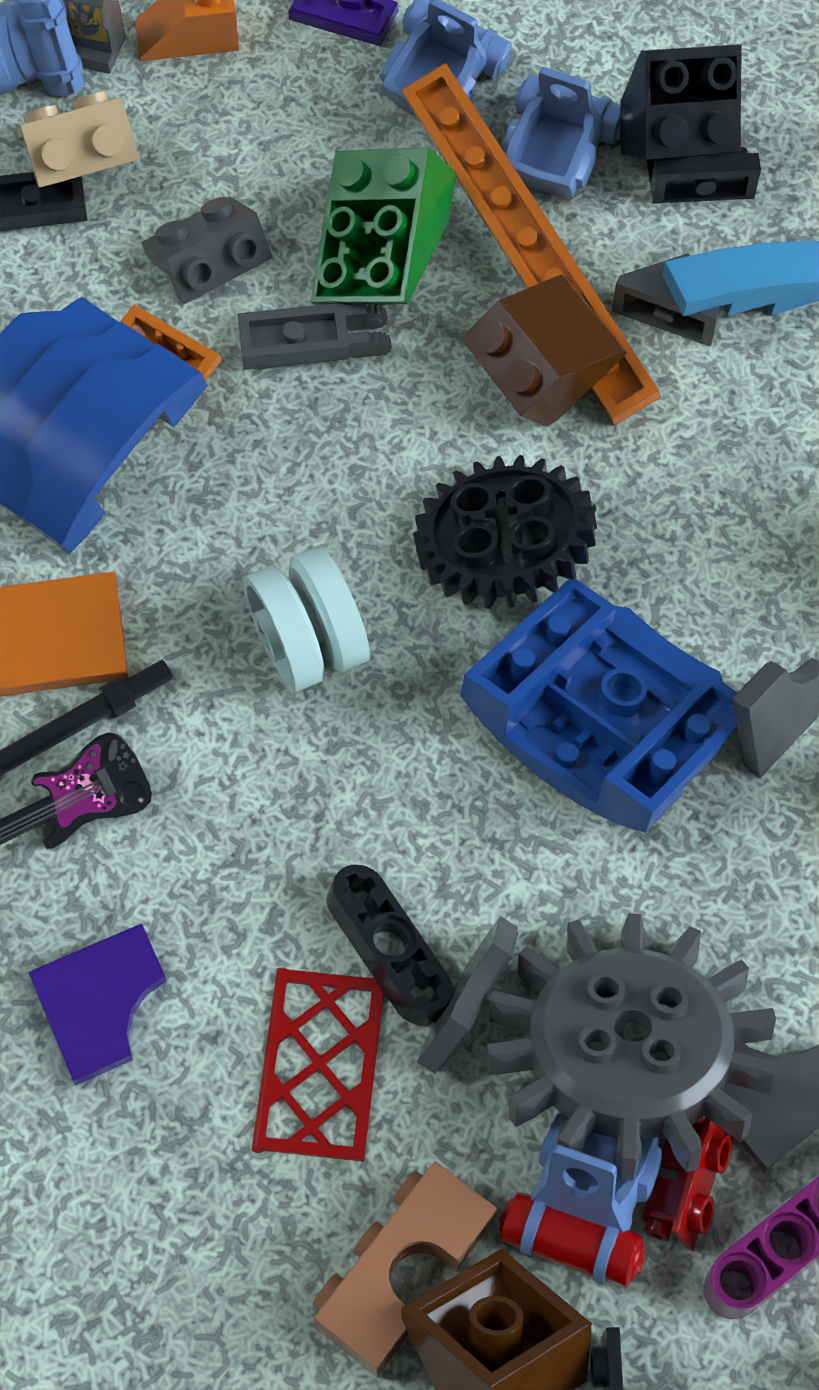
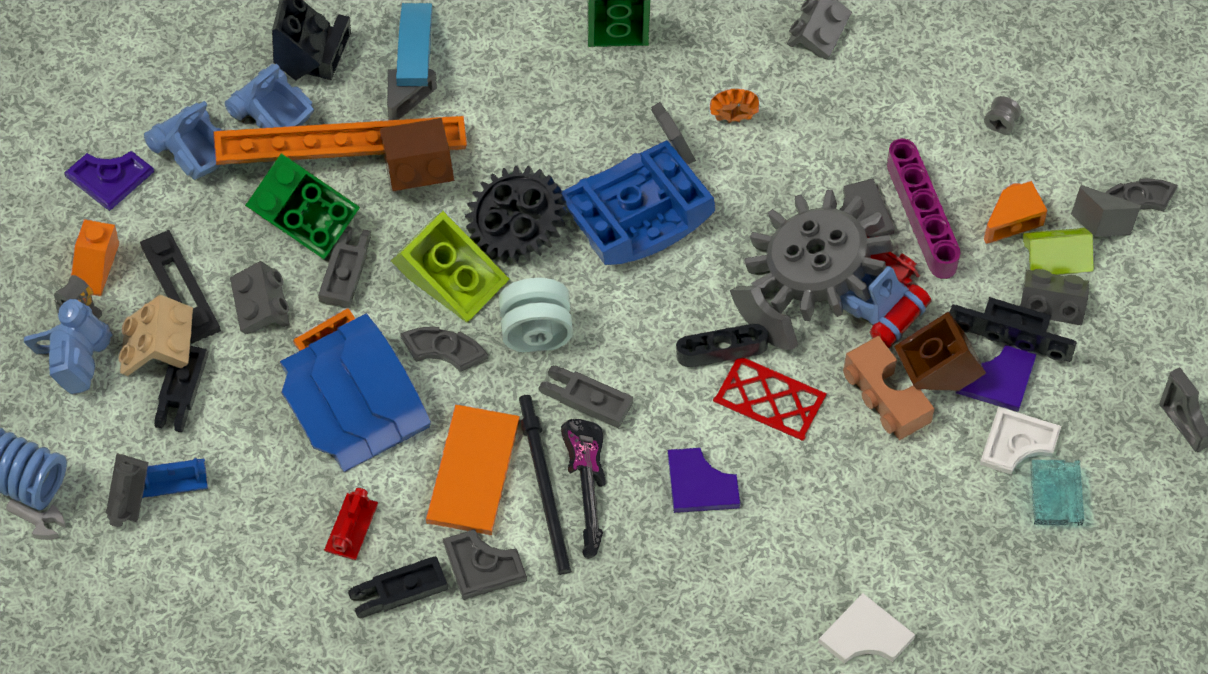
camera: 70 degrees left, 5 degrees down
none -> black container [140,230,221,344]
none -> lime slope [390,211,509,323]
none -> dark grey tile [400,326,488,372]
none -> dark grey hinge [538,365,633,429]

